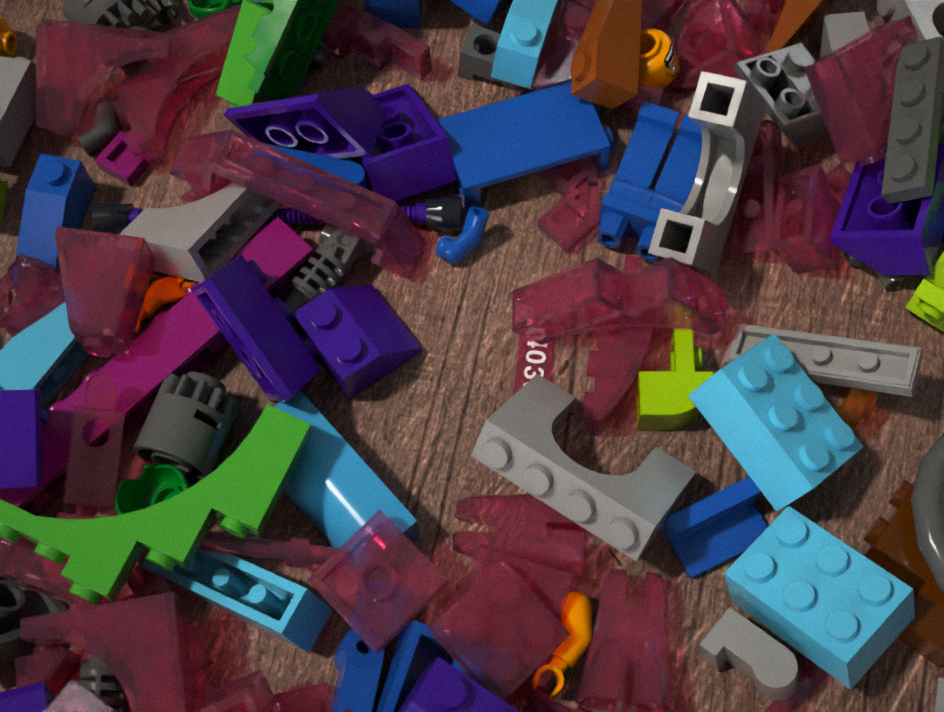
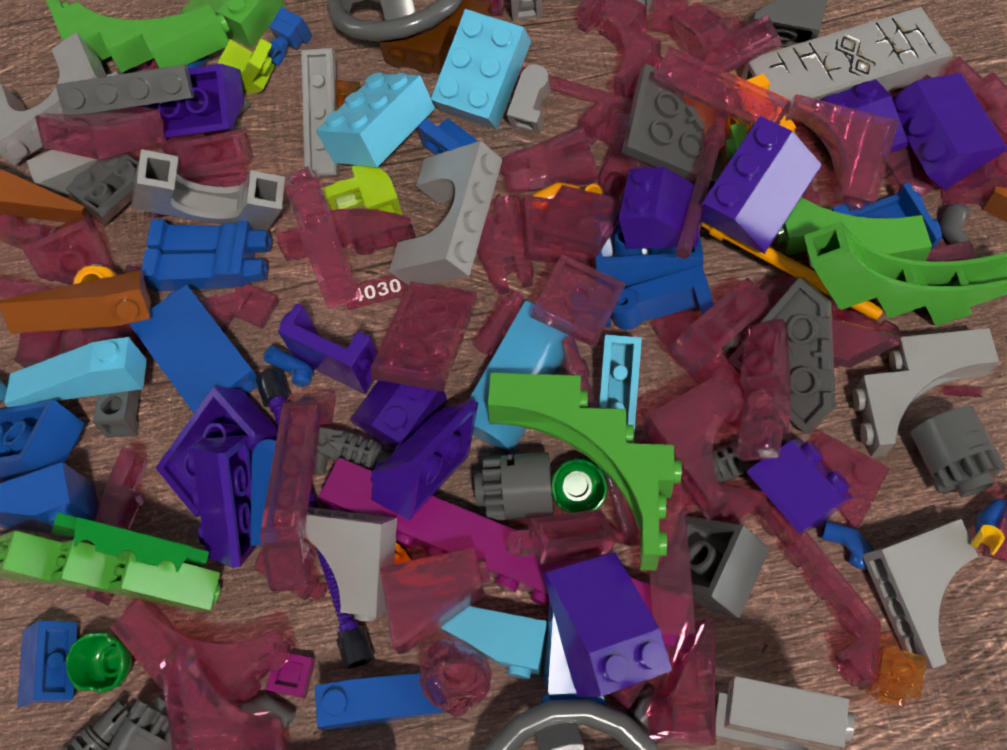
camera: 105 degrees left, 0 degrees up
none -> dark purple panel [278,304,383,395]
none -> clear pink plate [371,281,477,392]
none -> clear pink cylinder [473,291,524,357]

